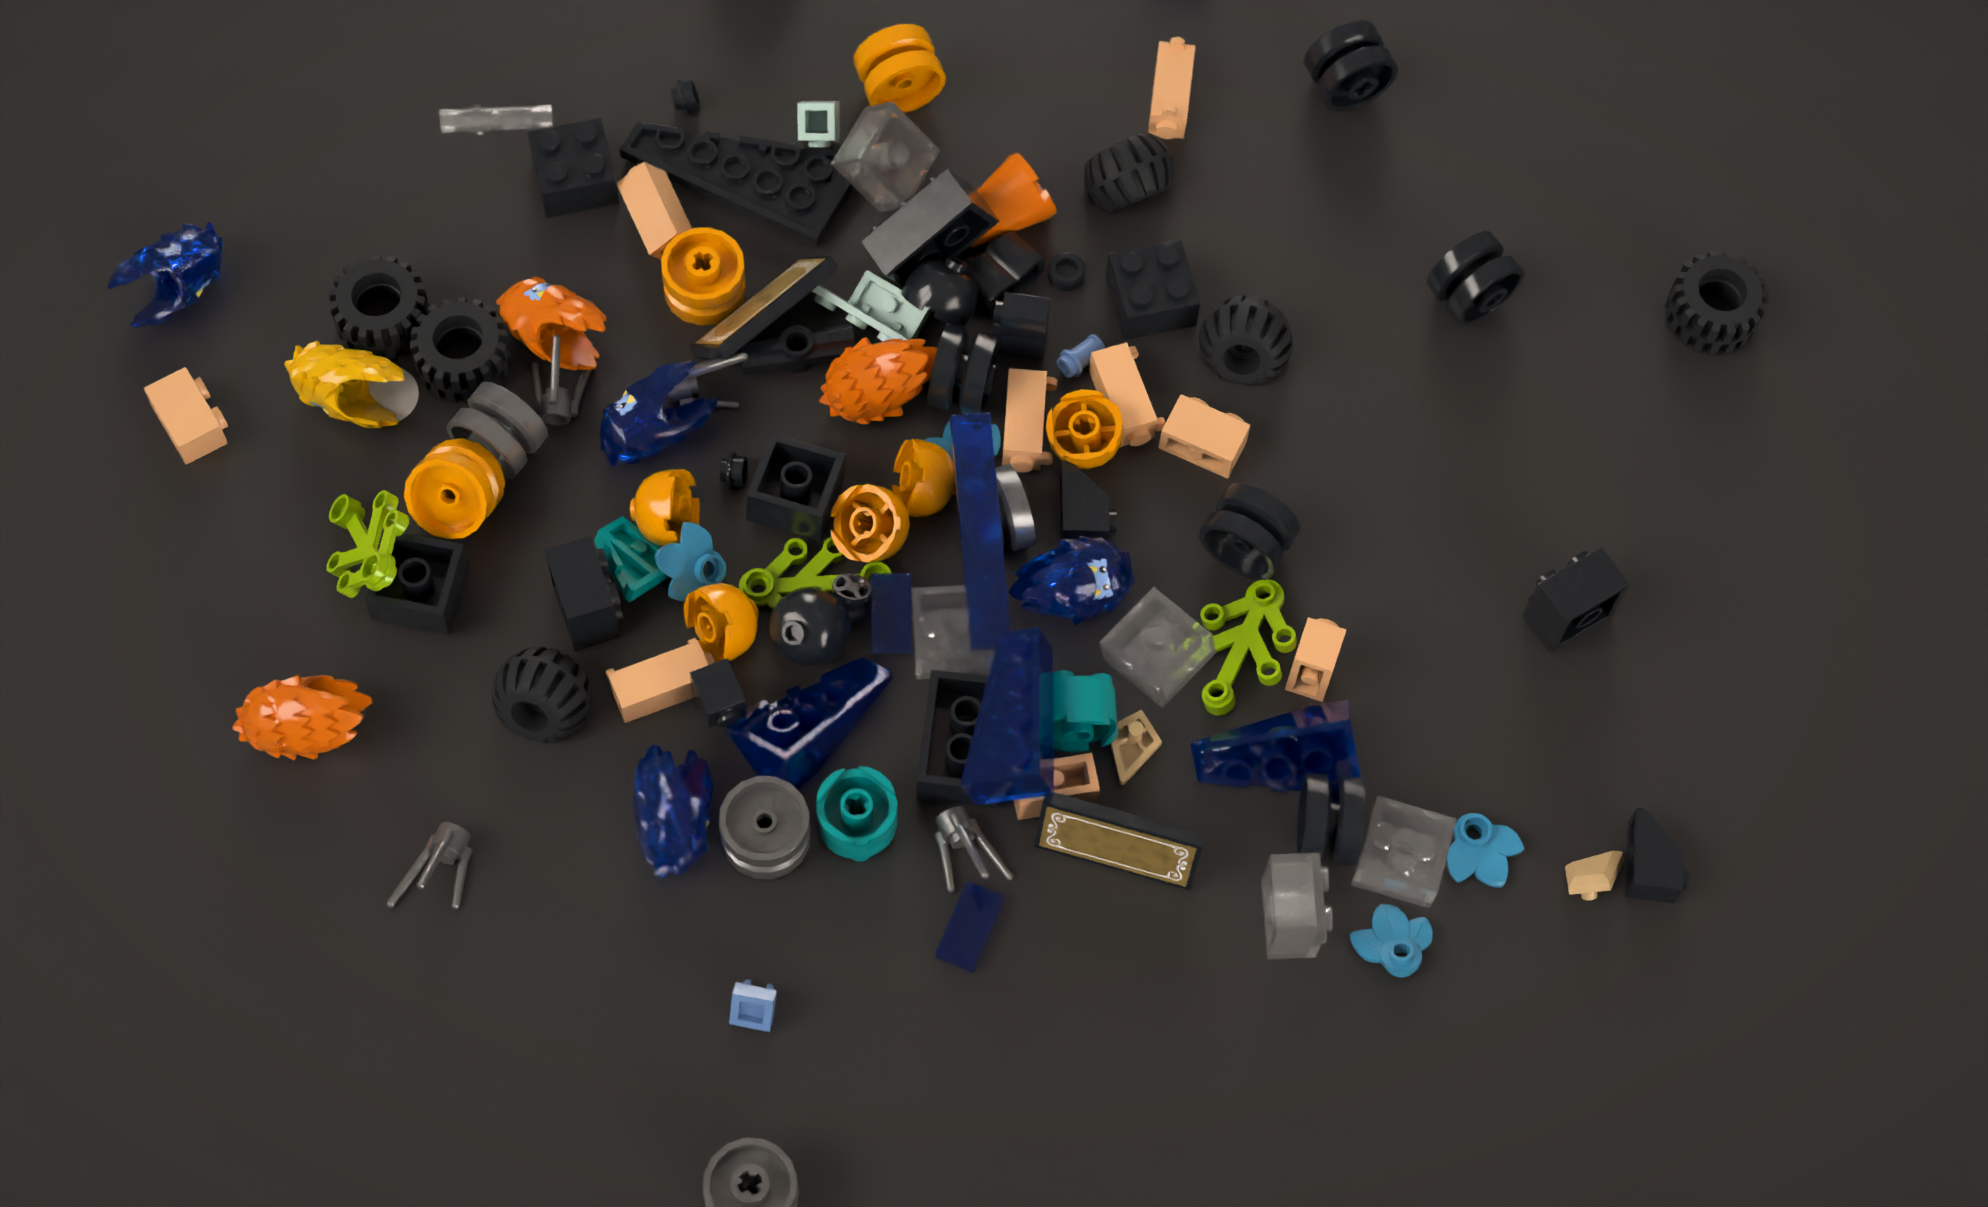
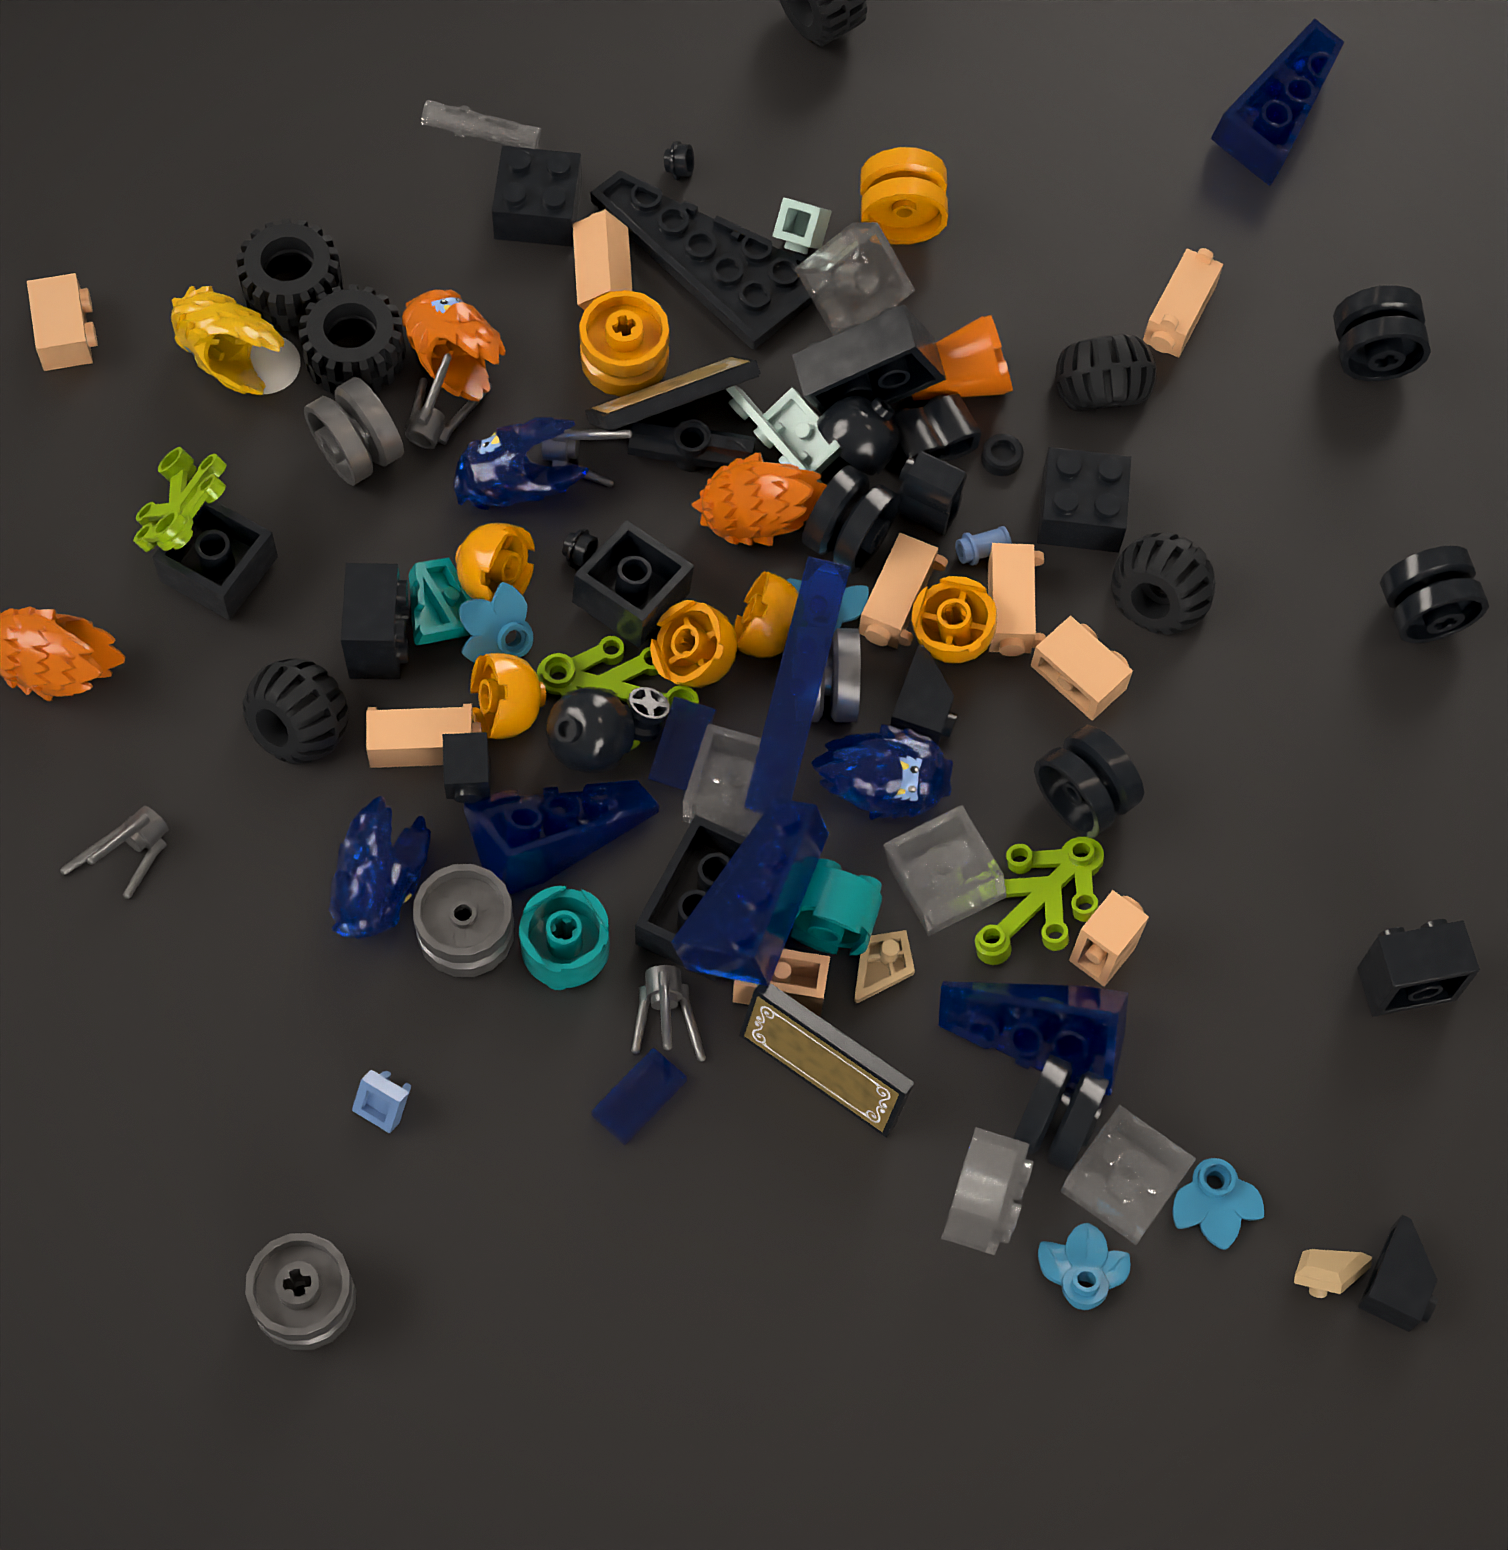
camera: 20 degrees right, 0 degrees up
clear blue head [107,222,222,328] -> none
light orange wheel [404,438,505,539] -> none

